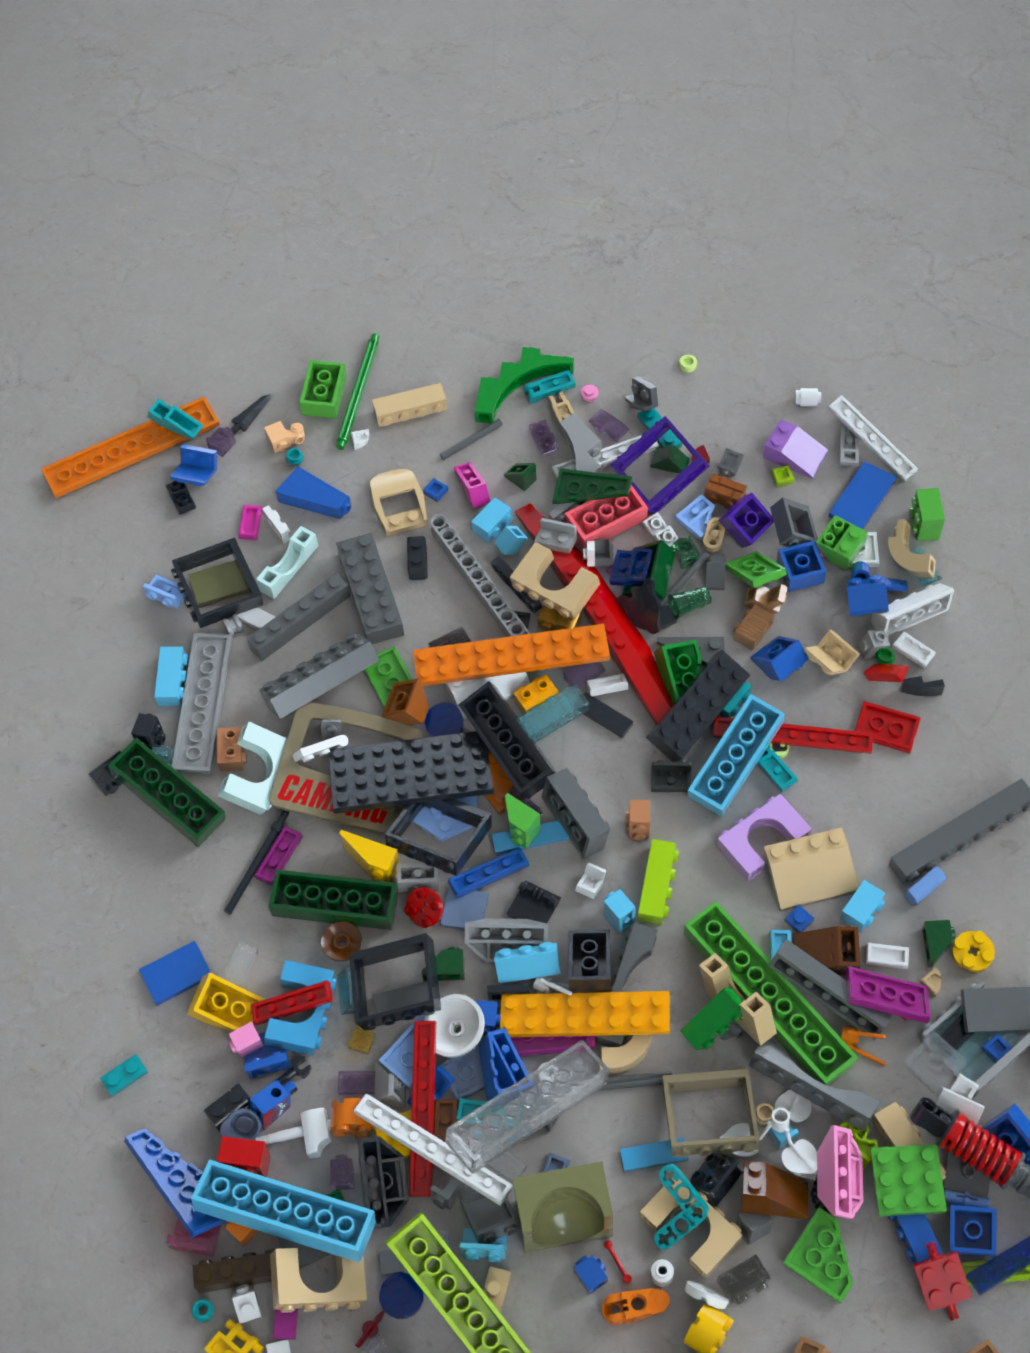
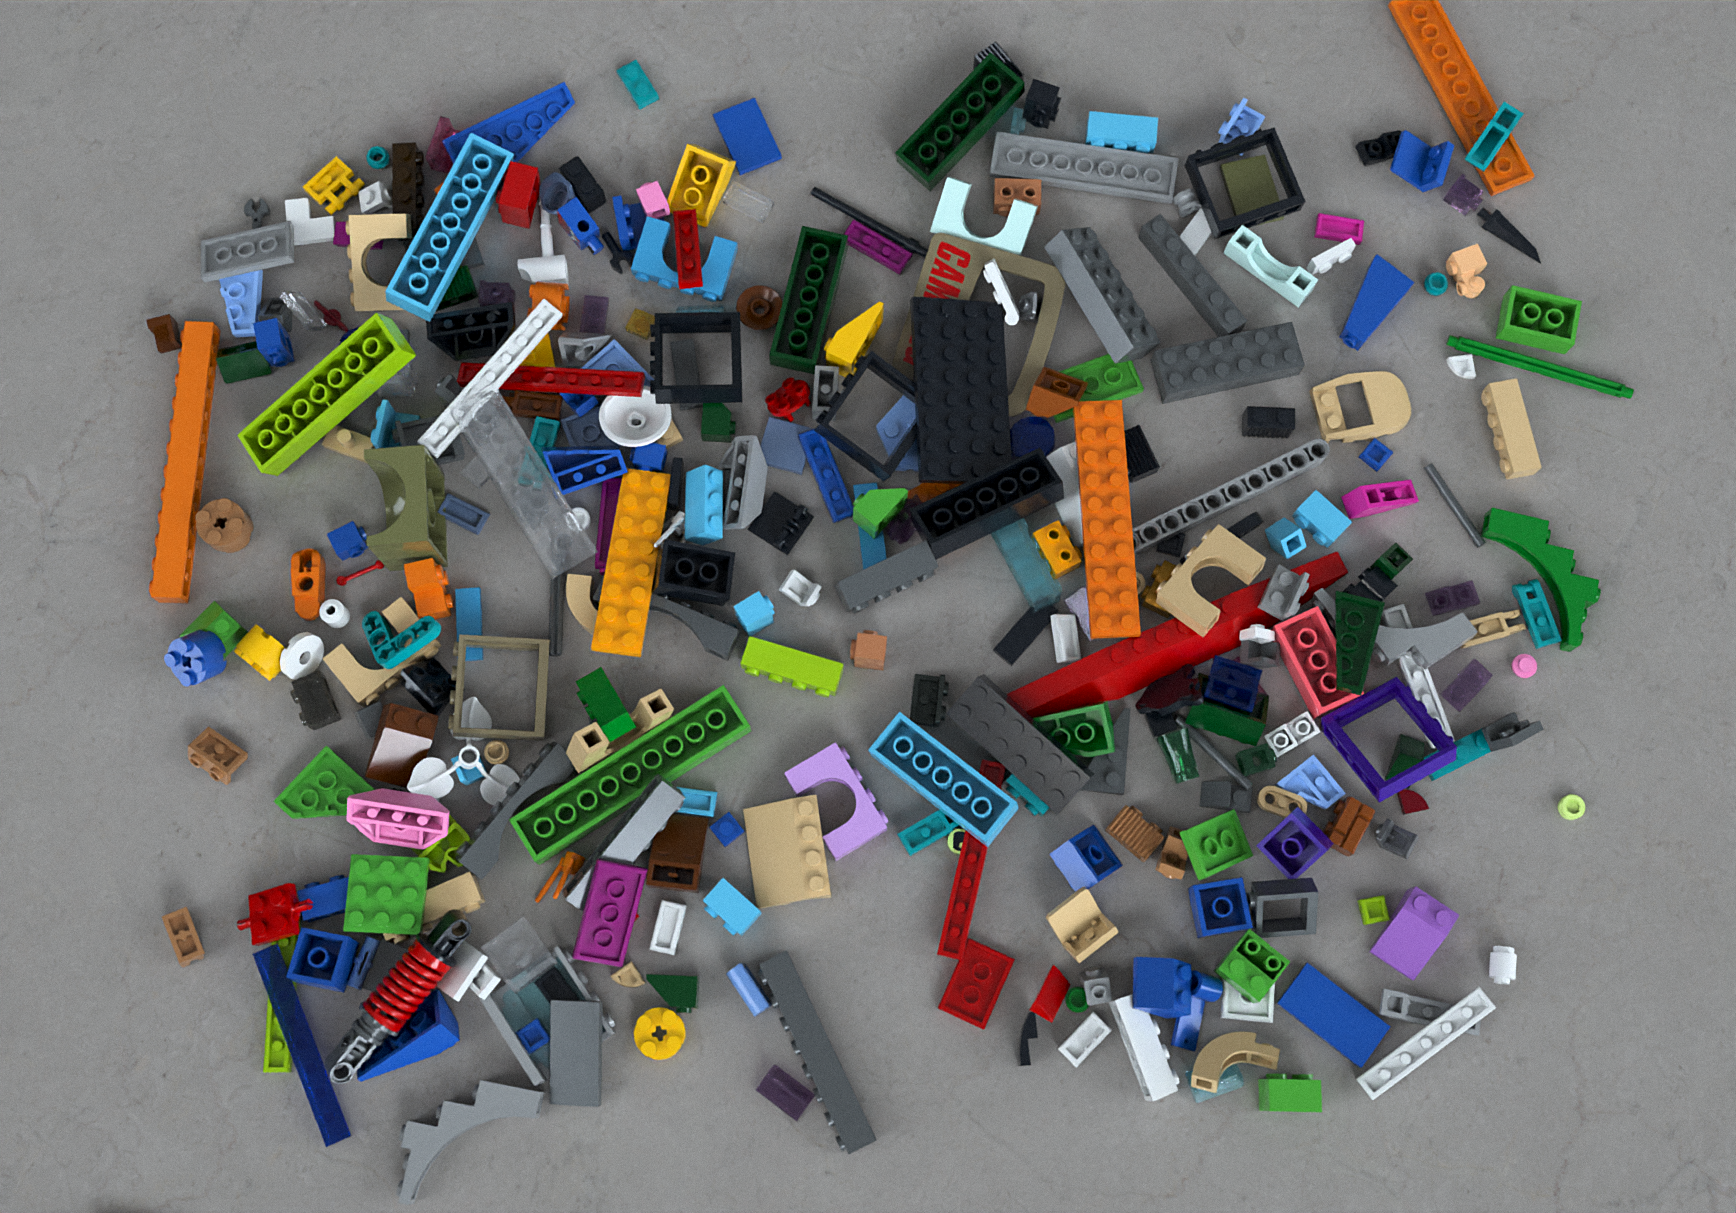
camera: 90 degrees right, 15 degrees up
none -> orange brick [404,558,454,620]
none -> clear purple slope [756,1065,815,1121]
none -> black brick [1343,566,1398,602]

